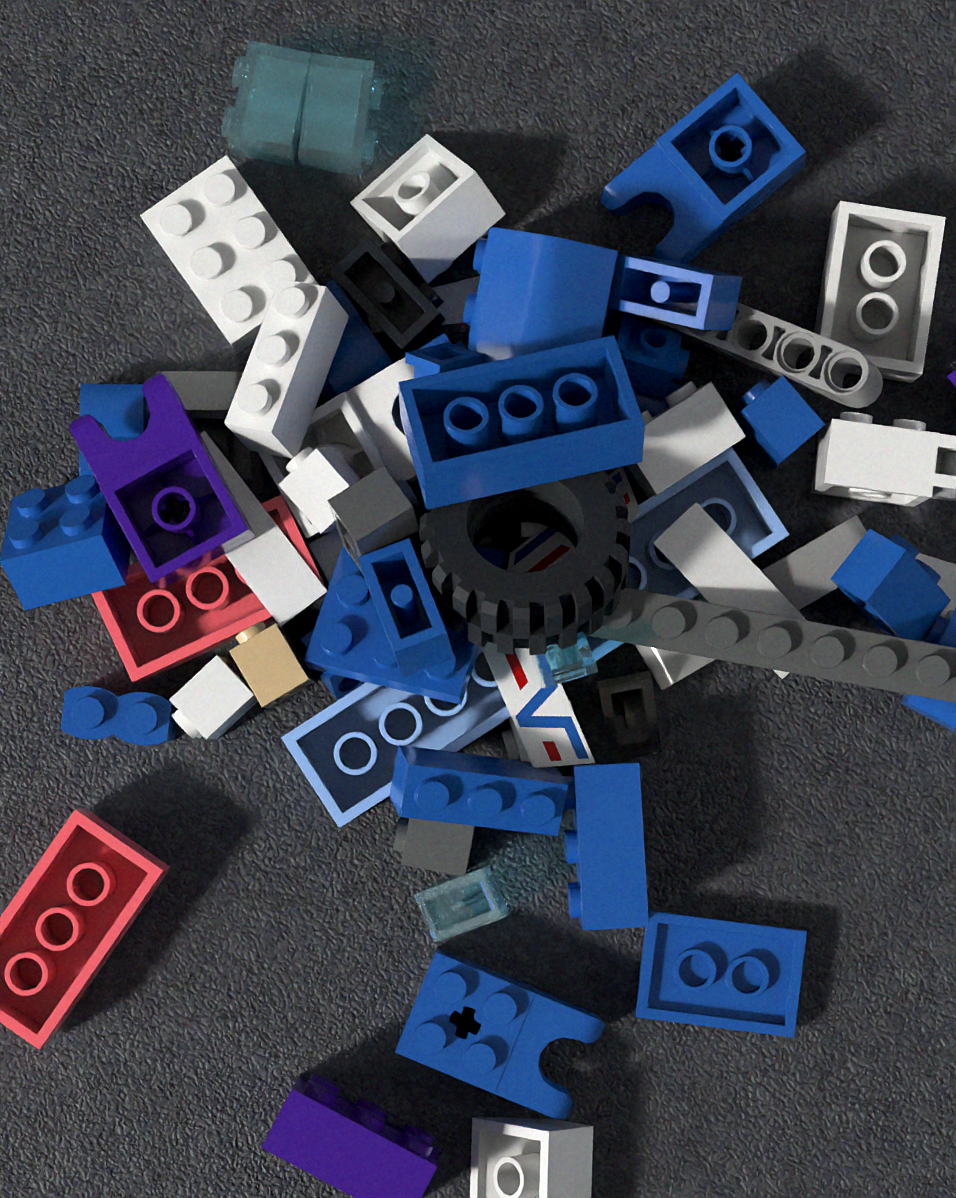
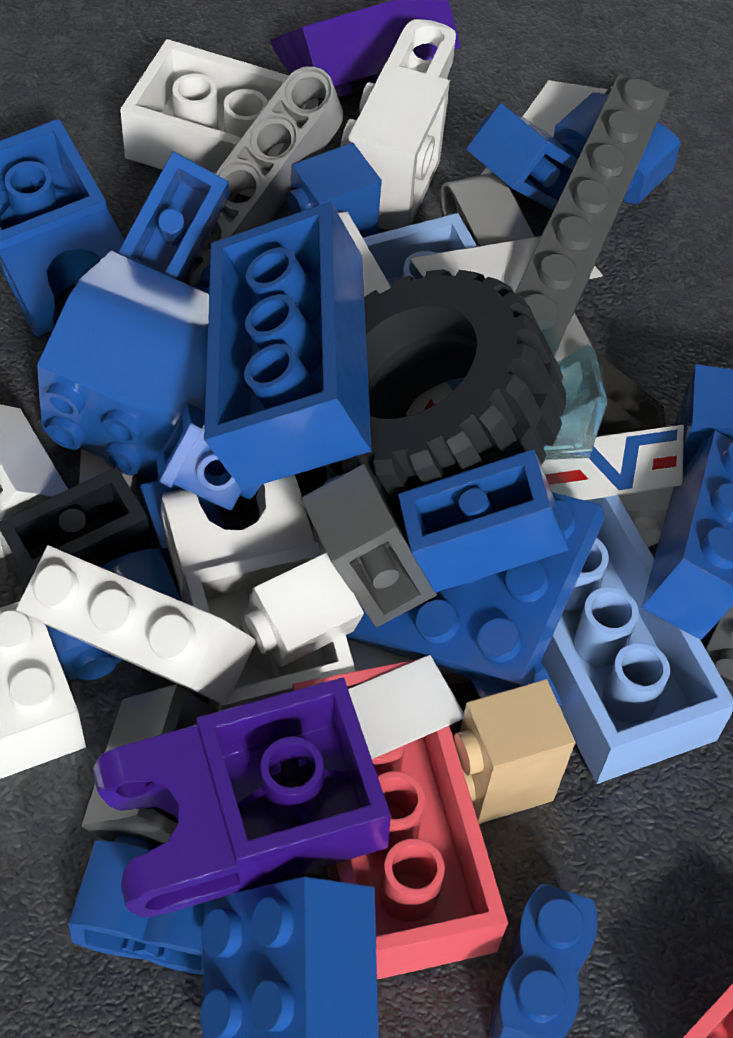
camera: 85 degrees left, 30 degrees down
white brick [169,655,258,739] -> none

